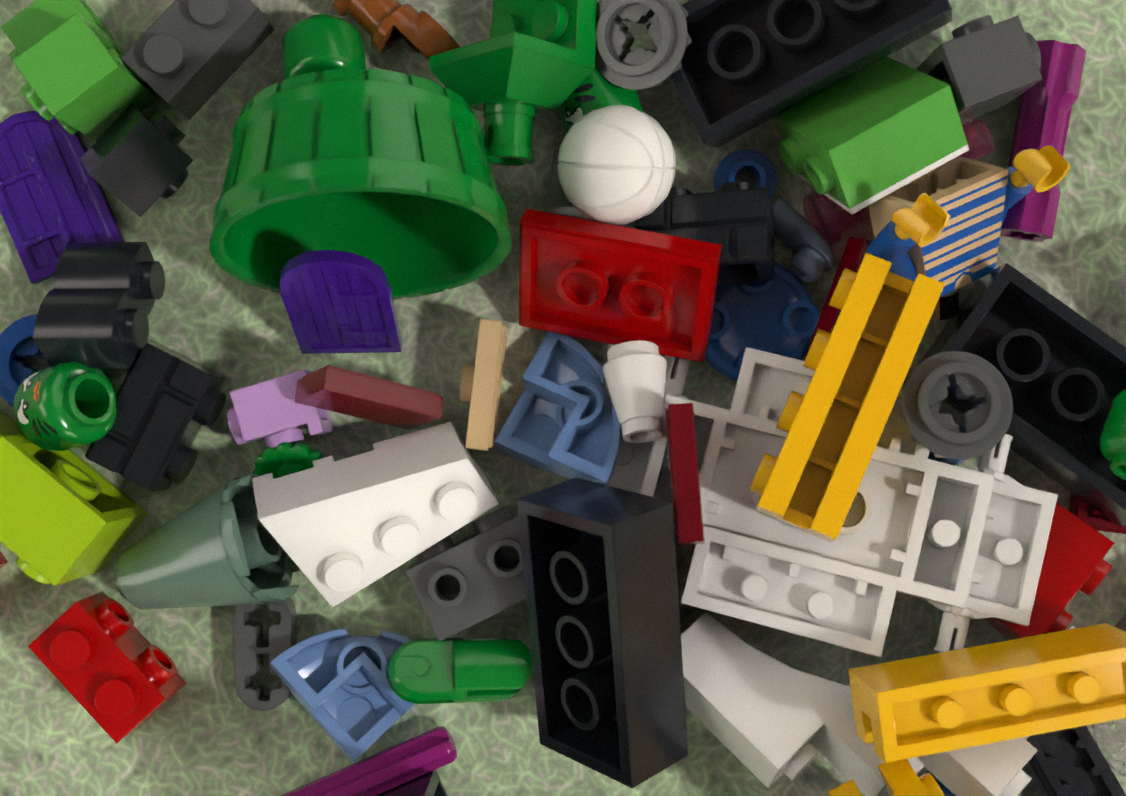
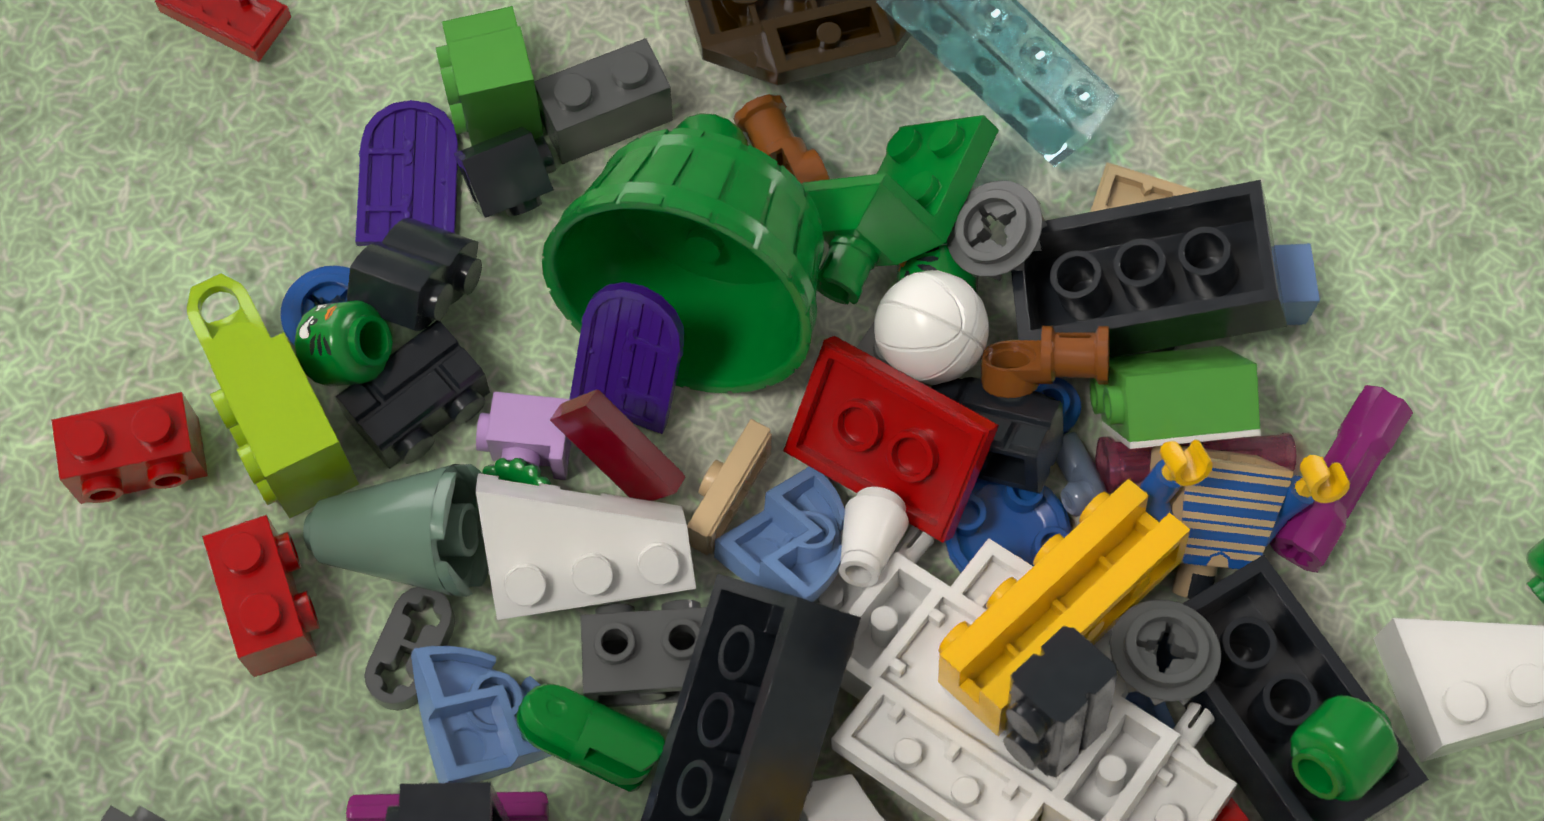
camera: 20 degrees right, 20 degrees down
dark red tile [665,403,705,545] -> none
dark grey brick [916,15,1042,123] -> none
none -> dark orange connector [981,326,1110,398]
none -> black brick [1003,626,1118,778]

